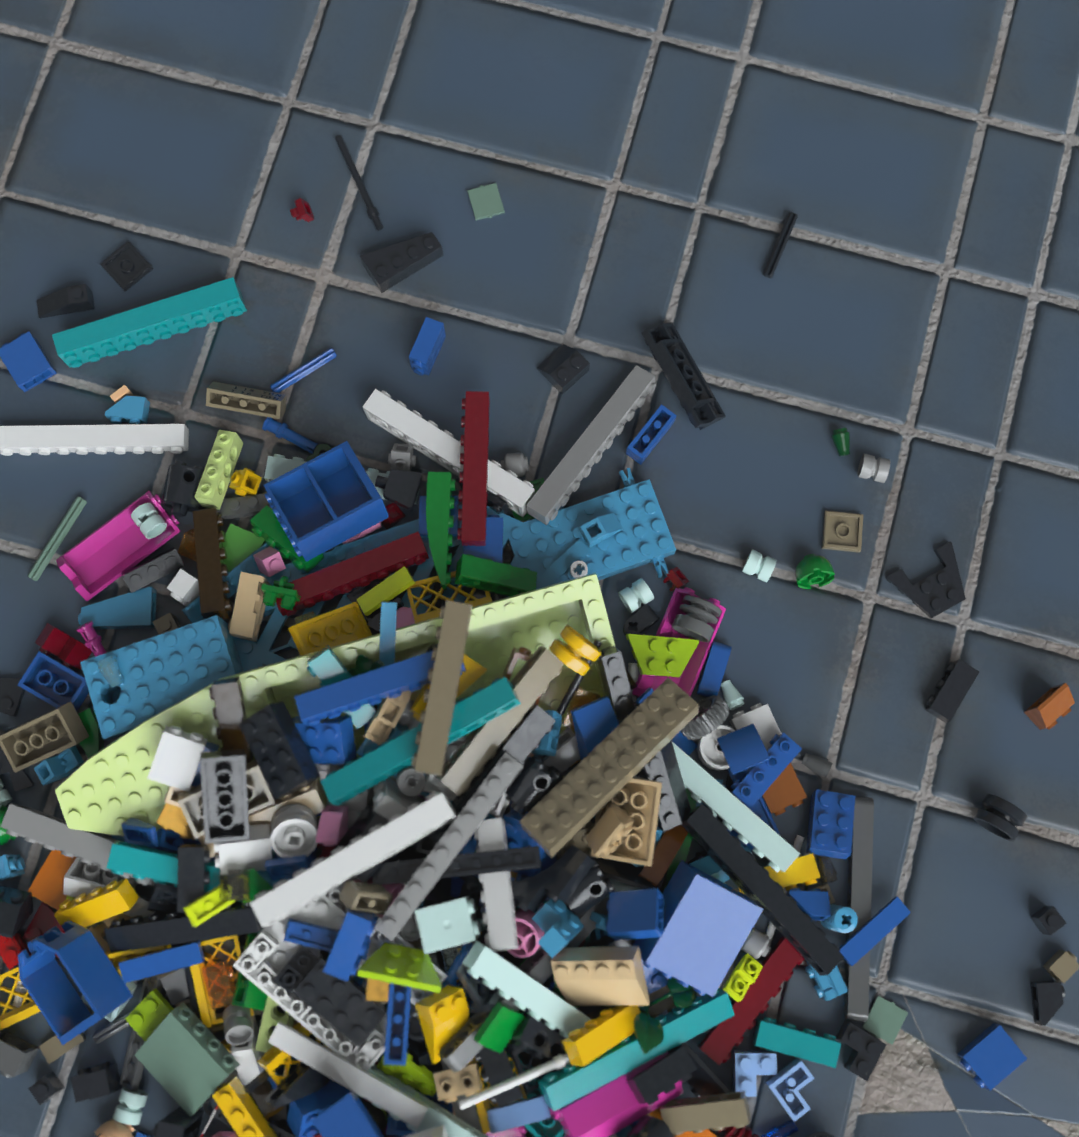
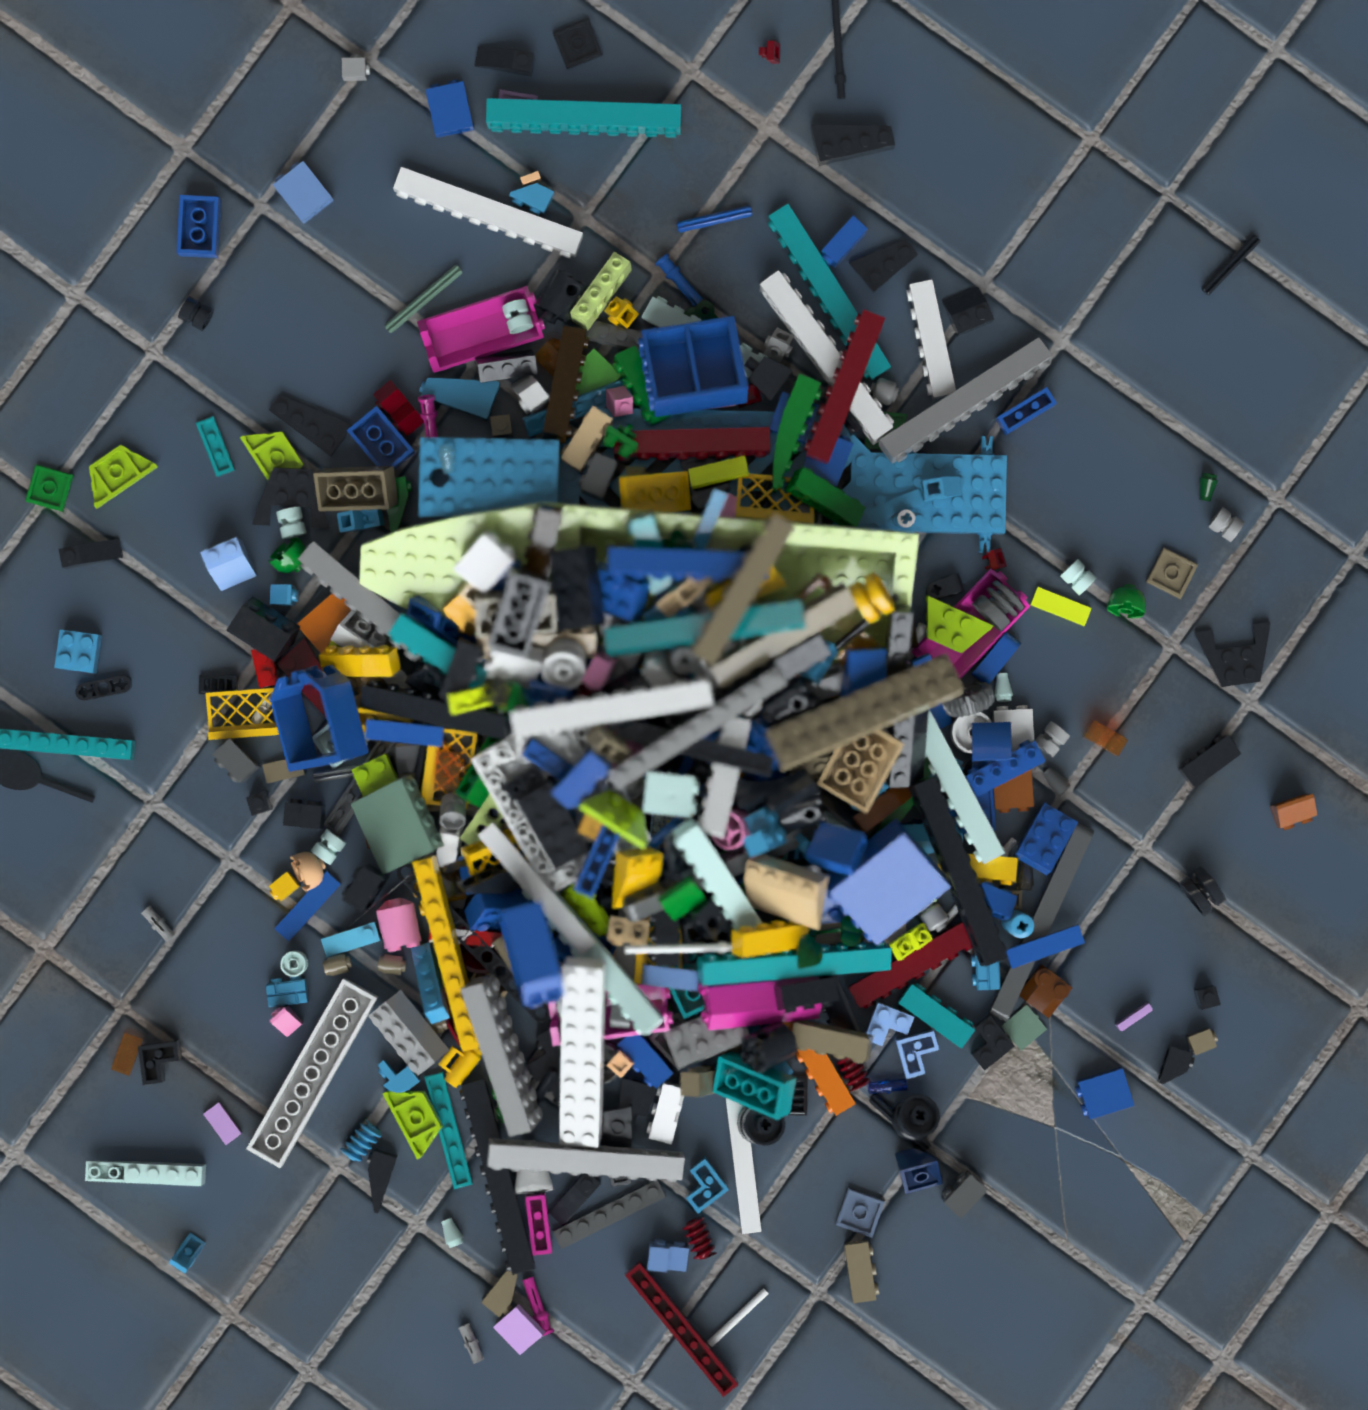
camera: 20 degrees right, 10 degrees up
dark tan brick [206,382,287,419] -> none
sand green piece [467,183,505,220] -> none
tan slope [585,804,634,857] -> none
light aqua wheel [618,578,654,613] -> none
black slope [642,323,726,430] -> none
none -> dark grey brick [578,452,618,502]
none -> teal brick [767,204,891,381]
none -> black wing [849,240,918,293]
none -> white brick [906,280,956,400]
none -> reddish brown slope [1019,964,1072,1018]
none -> neon yellow tile [1030,587,1092,626]
none -> light grey wheel [1035,721,1070,758]
none -> clear orange brick [1083,720,1128,757]
none -> lavender tile [1115,1002,1153,1031]

